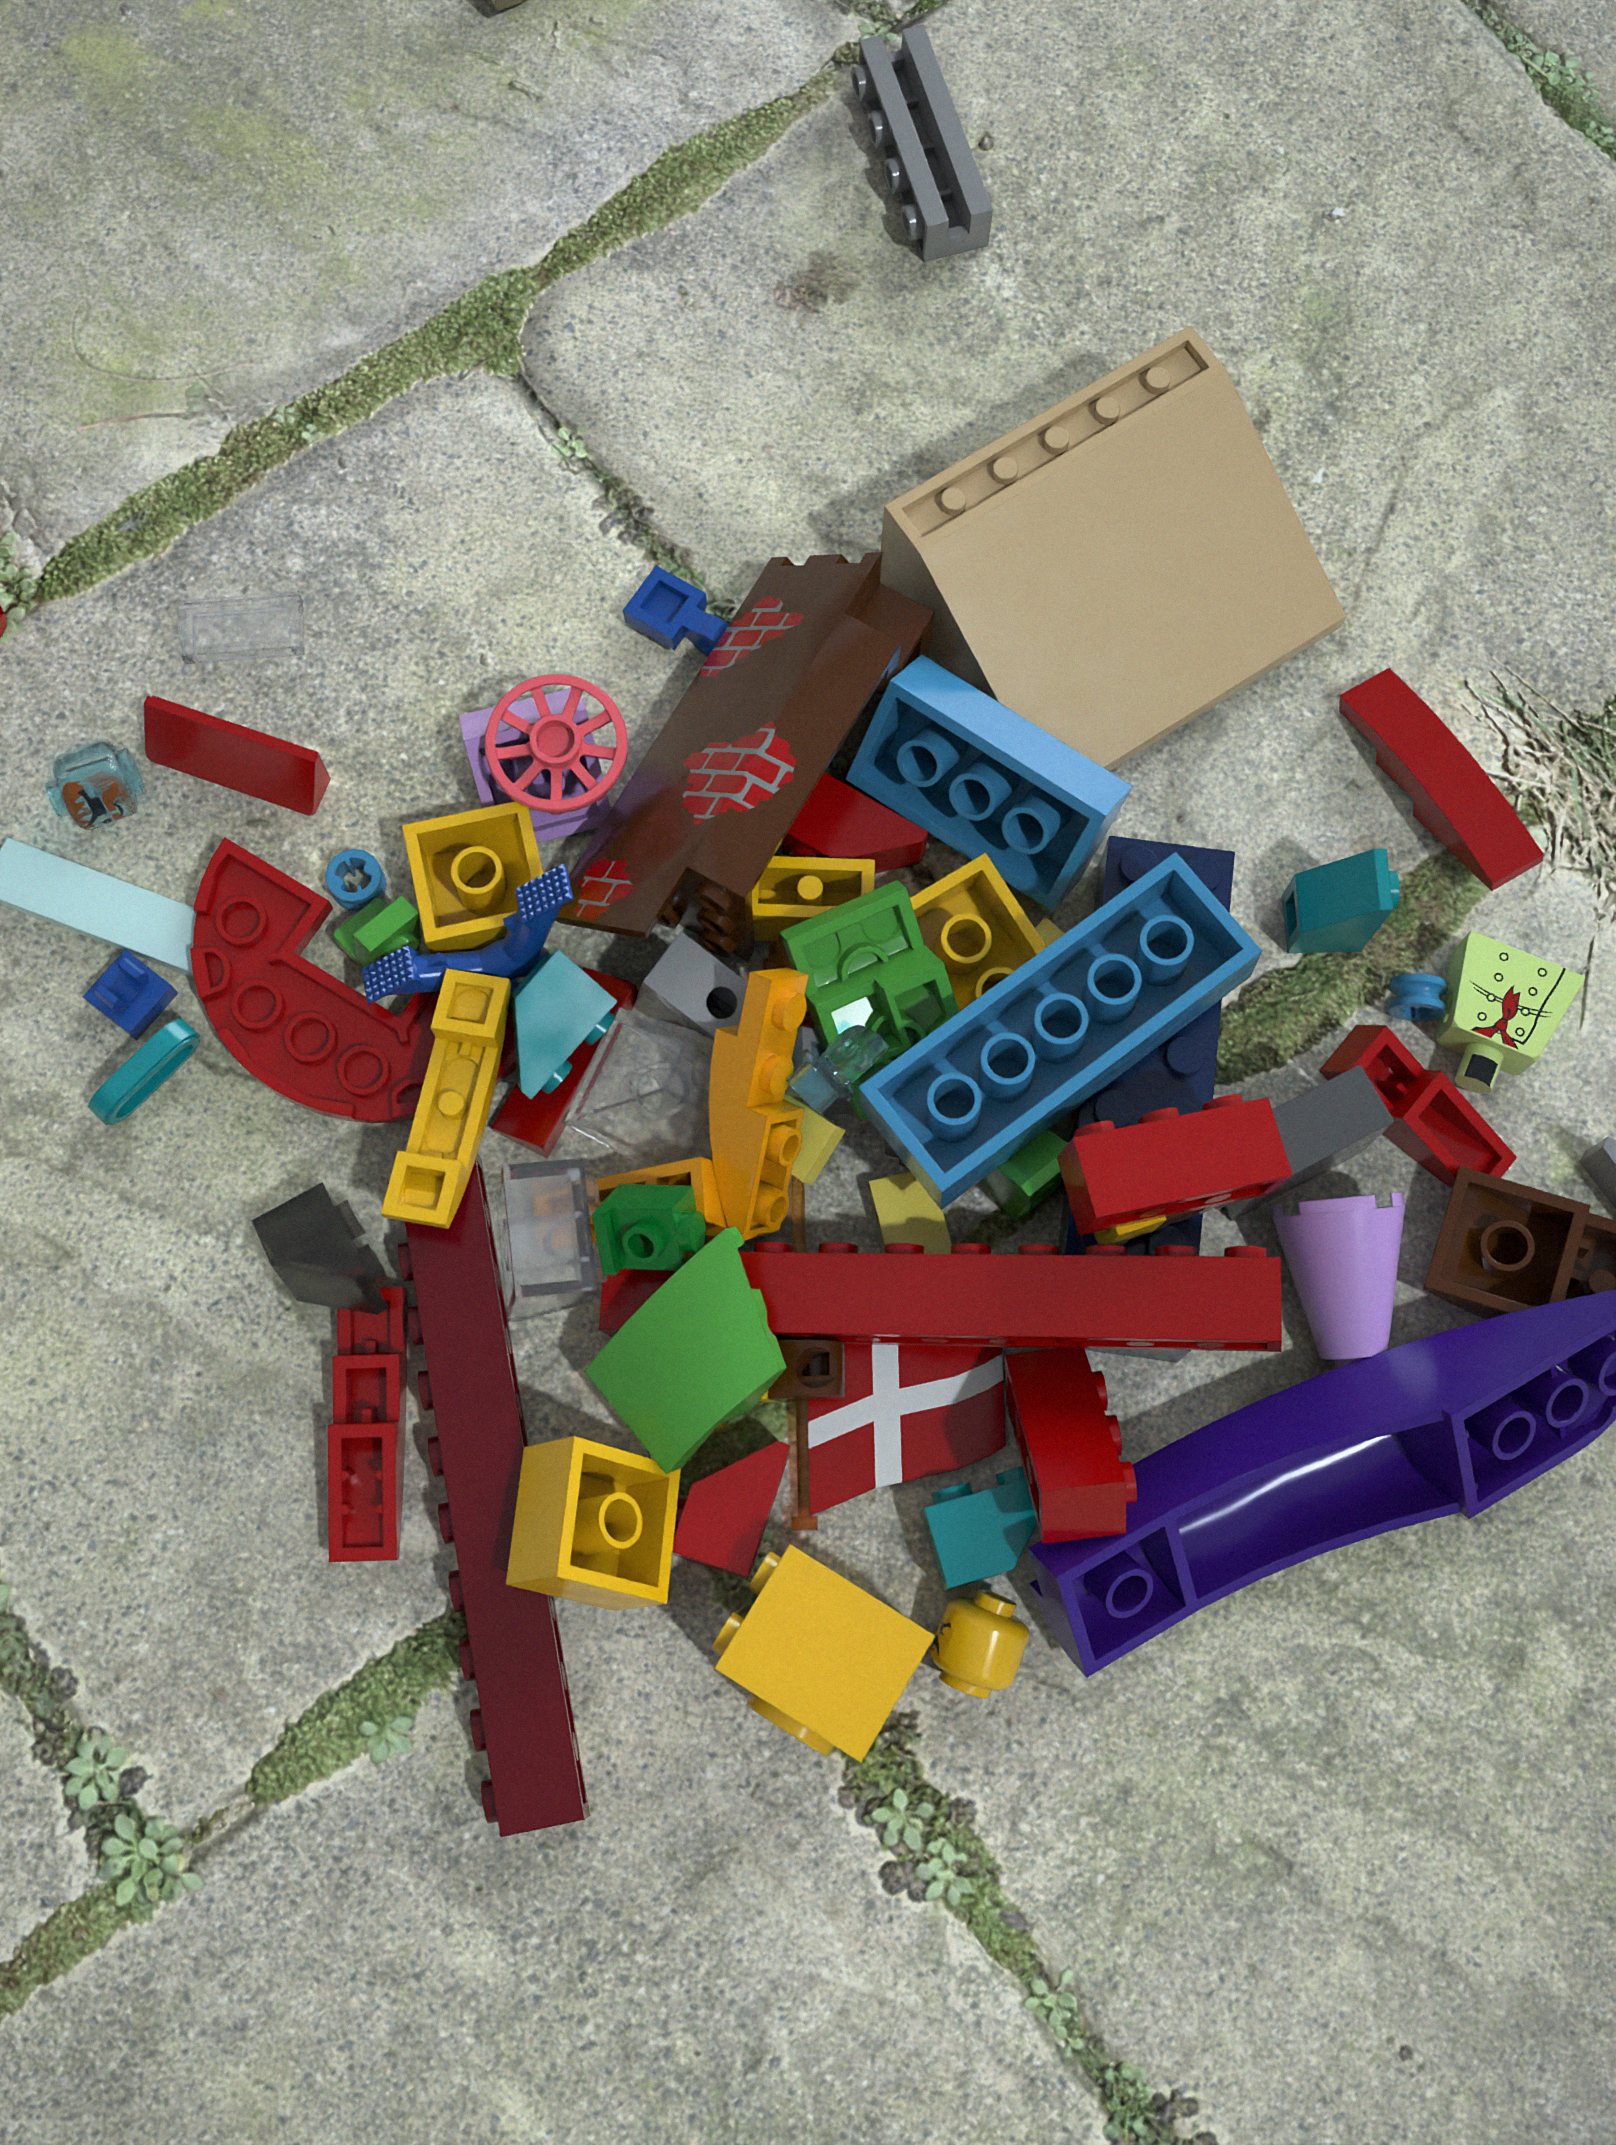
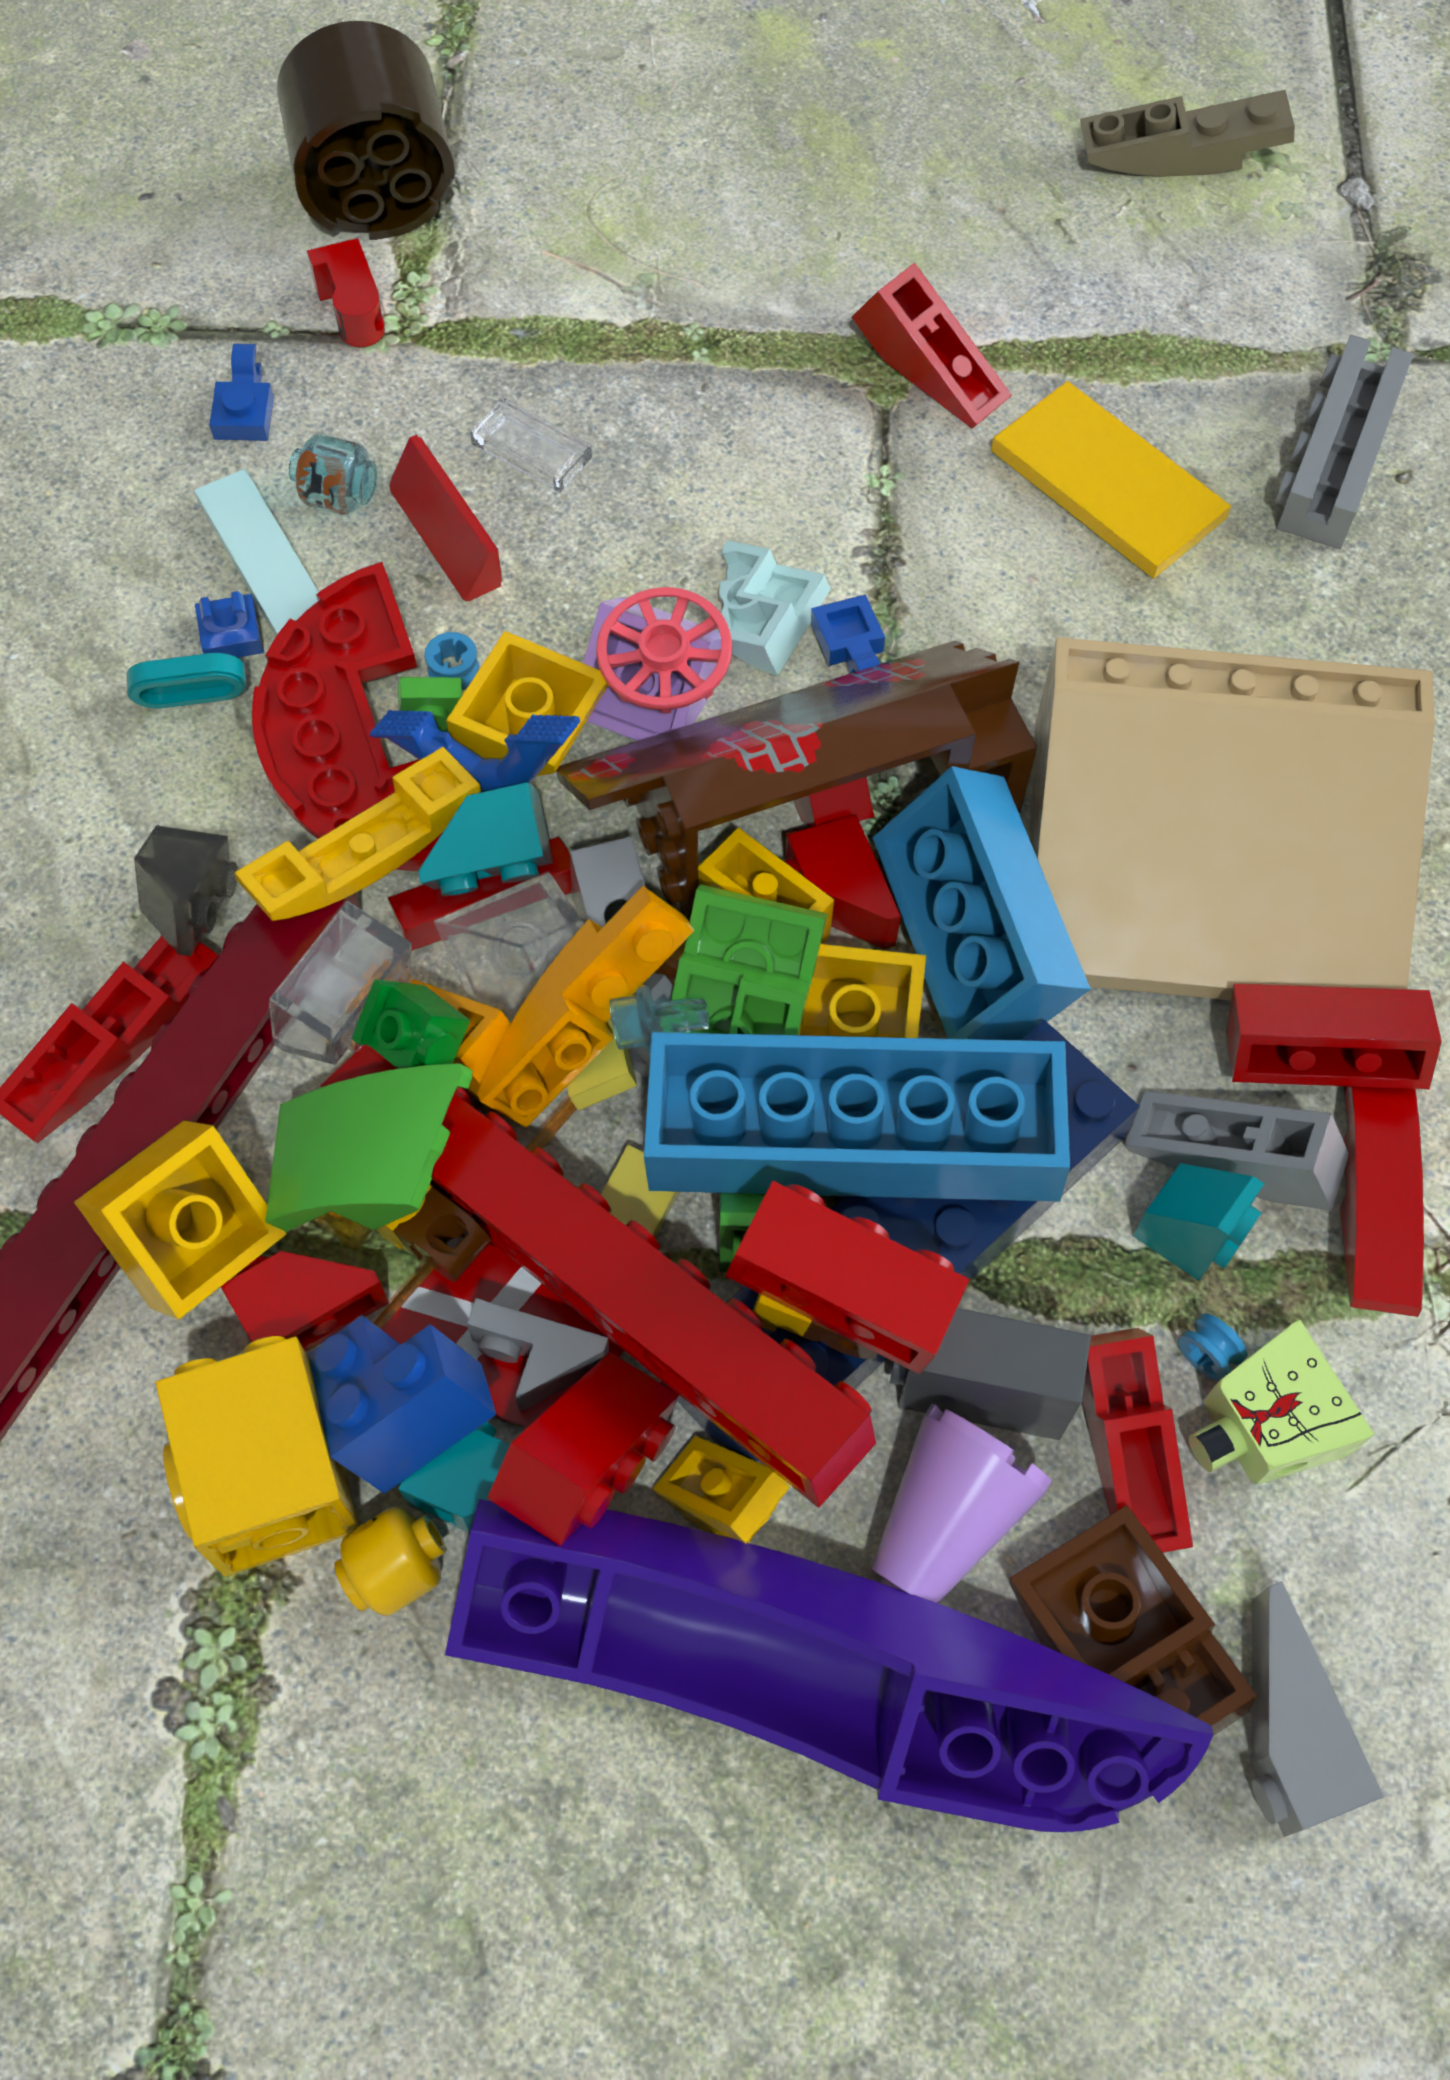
camera: 40 degrees right, 10 degrees down
none -> blue brick [308,1315,497,1494]
none -> light grey slope [467,1298,609,1411]
none -> yellow slope [653,1435,790,1544]
none -> light aqua slope [716,540,831,676]
none -> red slope [851,262,1013,429]
none -> yellow tile [991,380,1231,579]
none -> light grey slope [1125,1091,1349,1211]
none -> red brick [1226,984,1442,1090]

